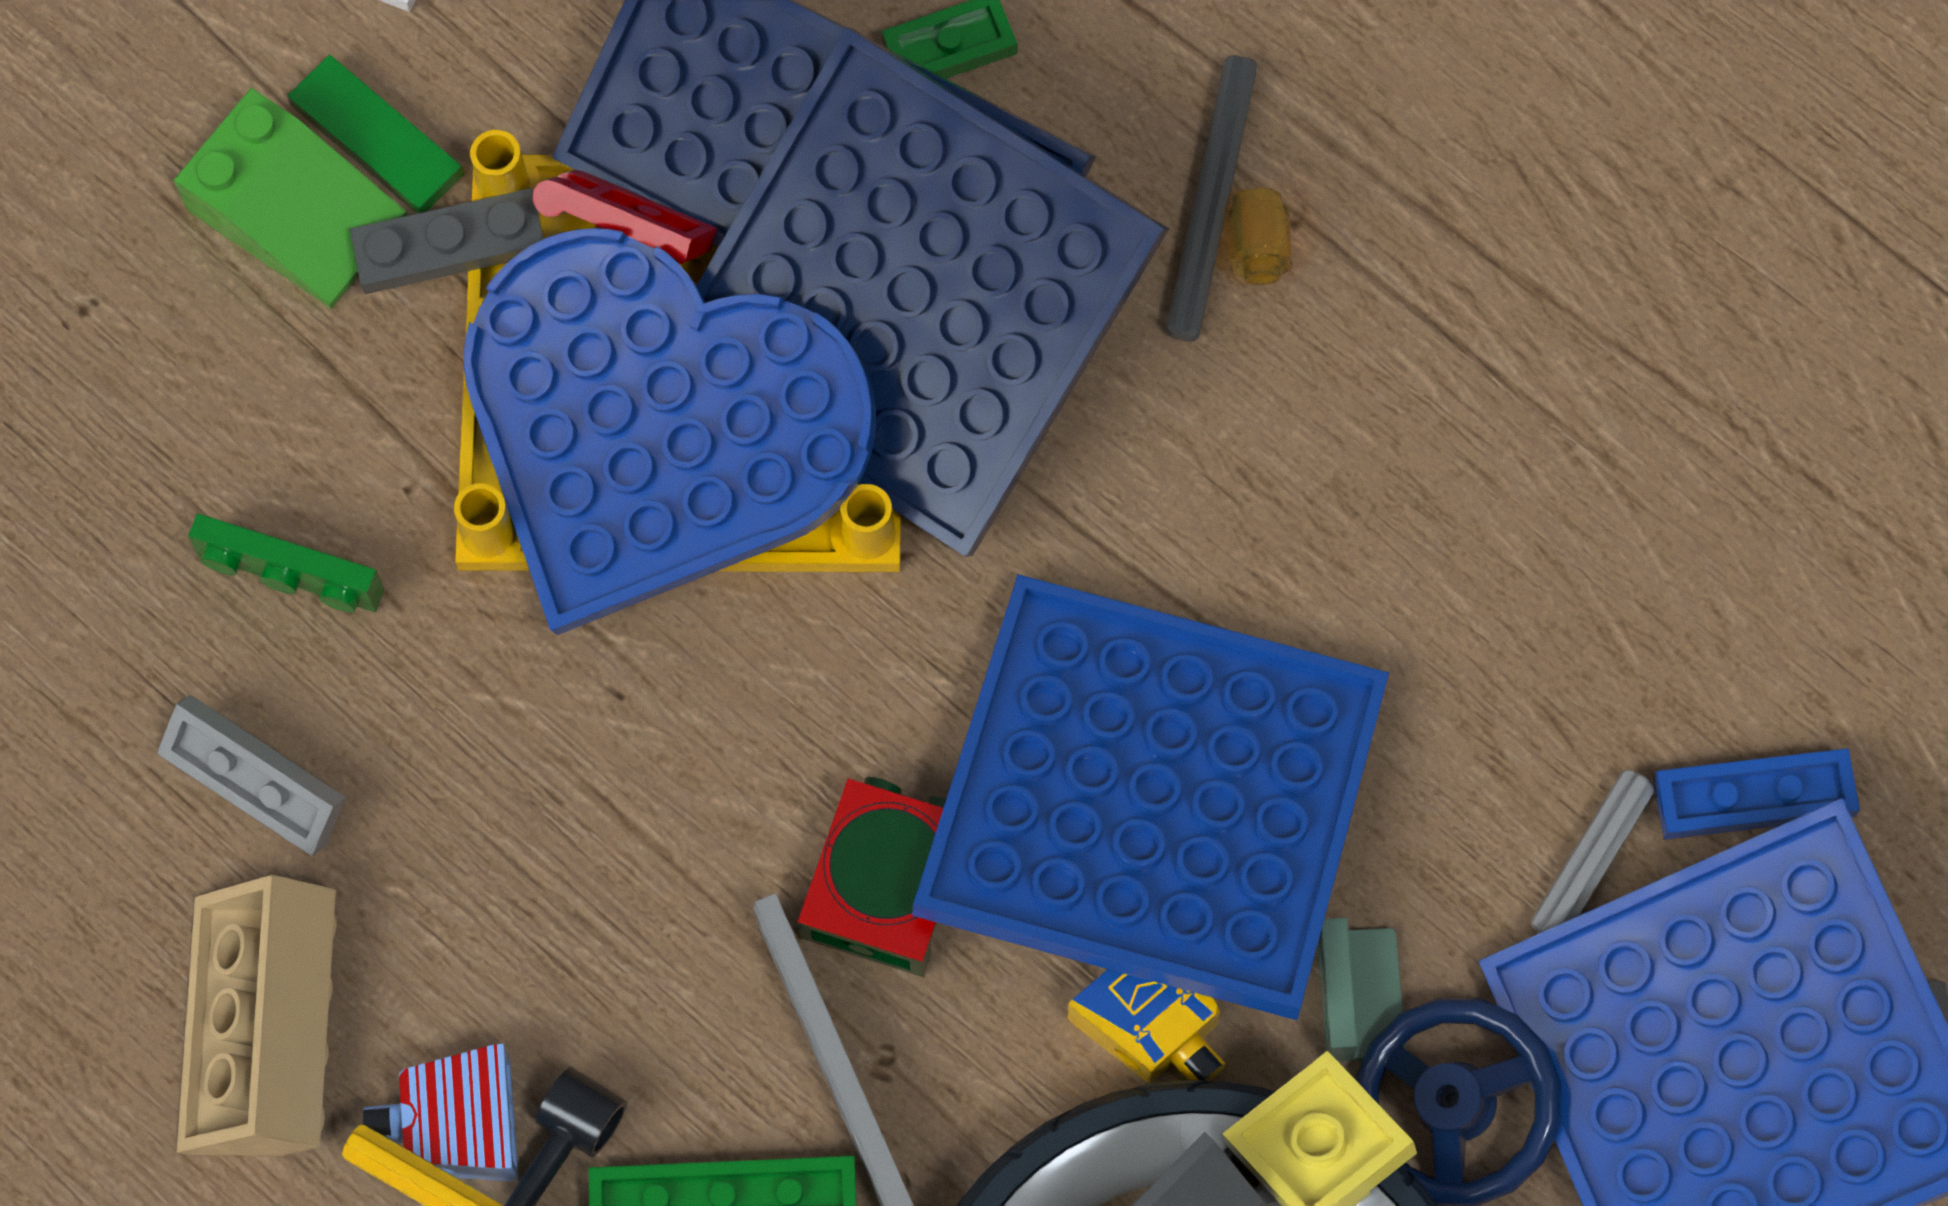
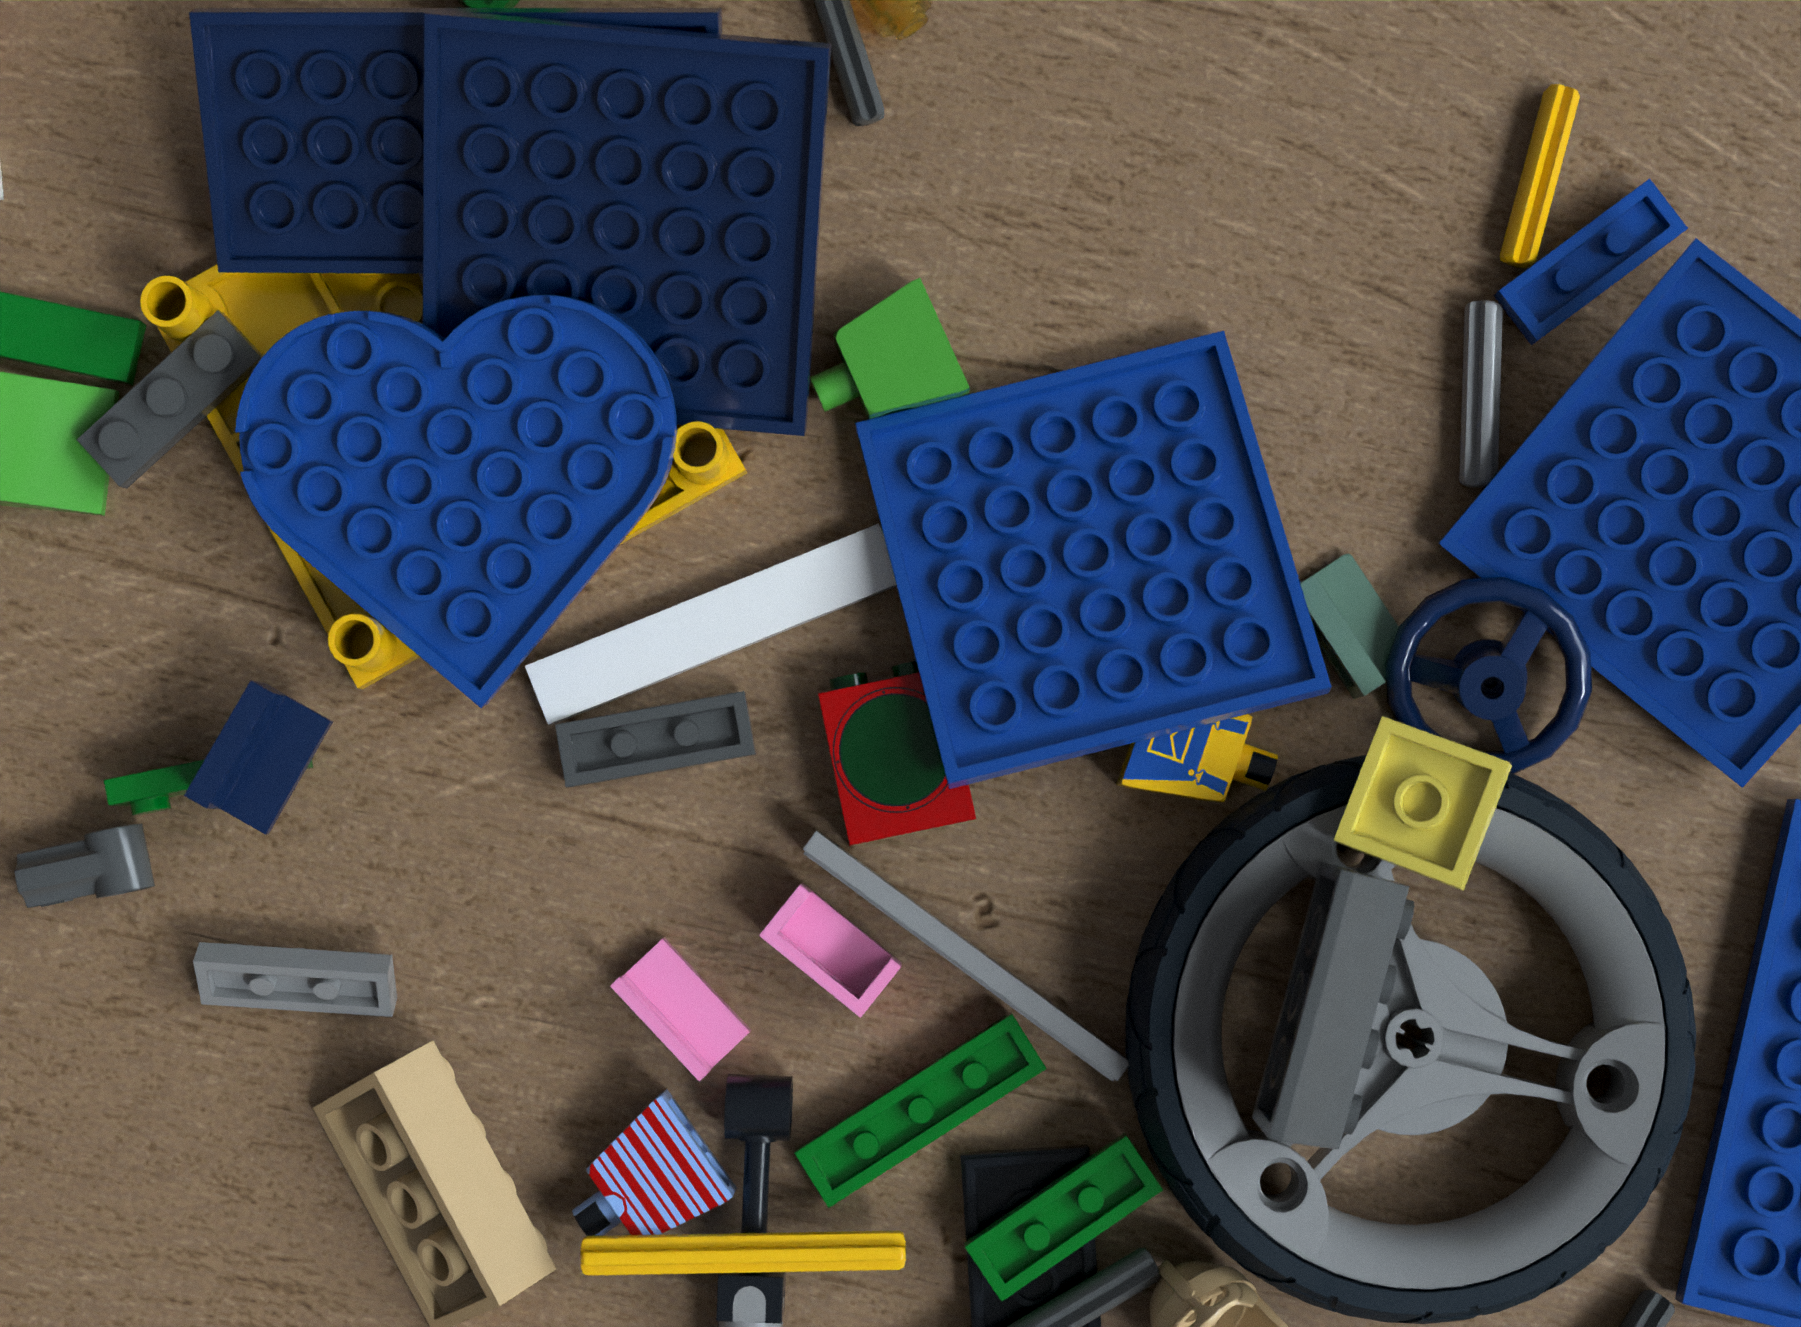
camera: 30 degrees left, 15 degrees up
red plate [532,170,718,264] -> none
none -> dark grey piece [14,823,155,908]
none -> dark blue panel [184,680,333,835]
none -> white tile [525,524,896,726]
none -> dark grey plate [555,691,757,788]
none -> bright pink panel [610,937,751,1081]
none -> bright pink panel [759,883,902,1018]
none -> bright green torso [810,278,970,419]
none -> yellow axle [1500,84,1580,268]

